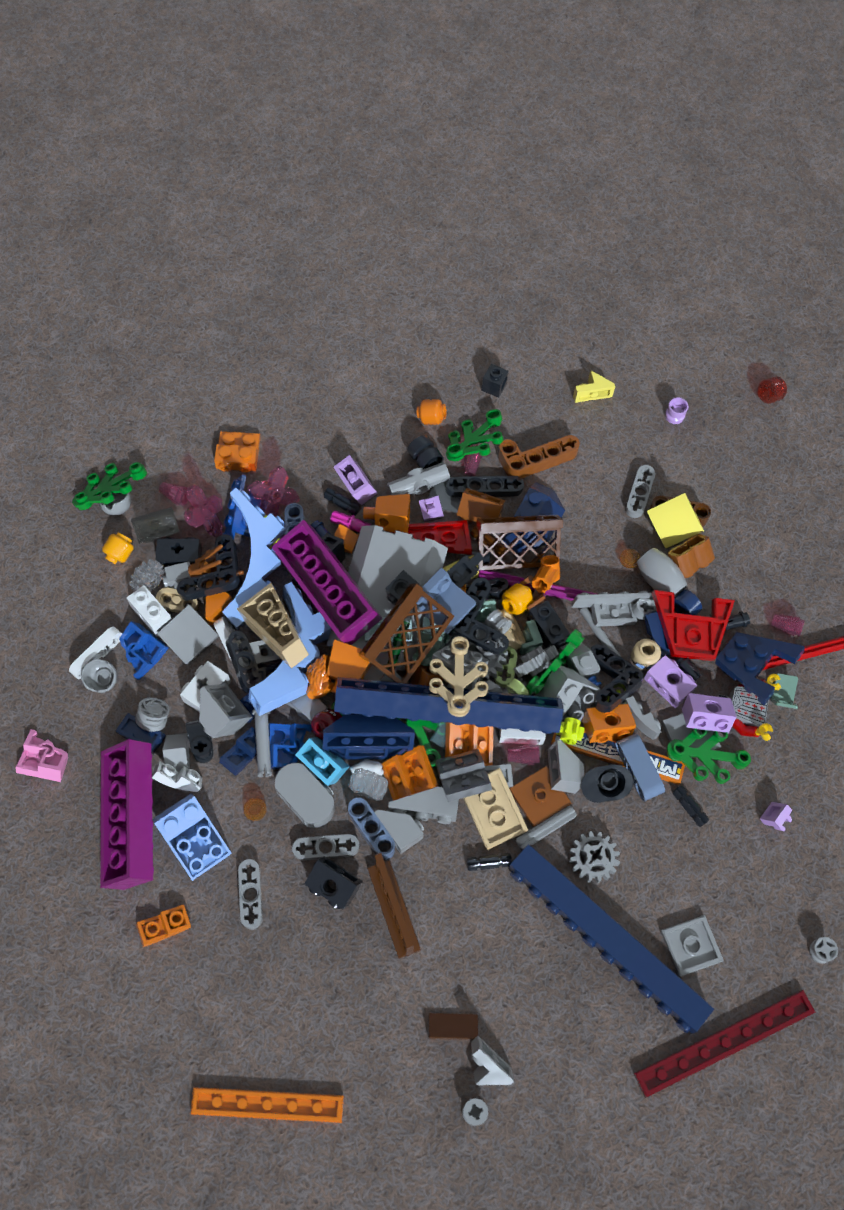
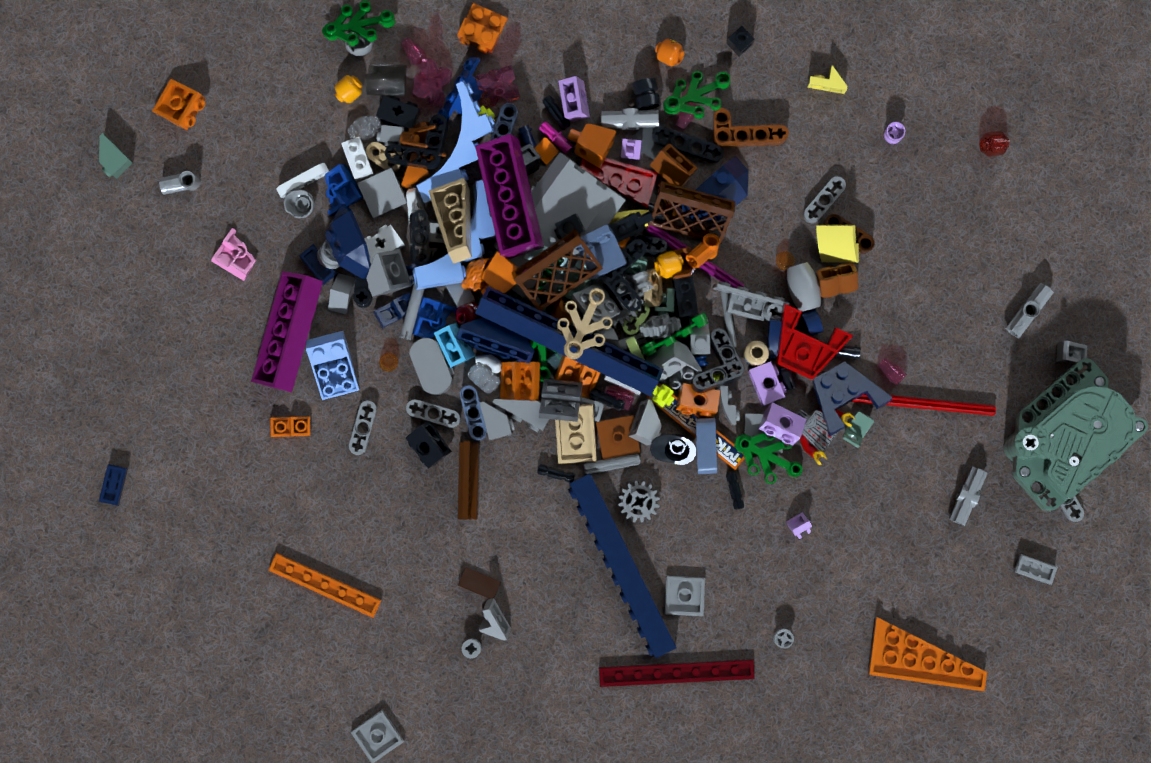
camera: 25 degrees right, 20 degrees up
white slope [152,761,203,792] -> none
none -> dark blue wedge [325,204,371,279]
none -> black axle [589,388,625,411]

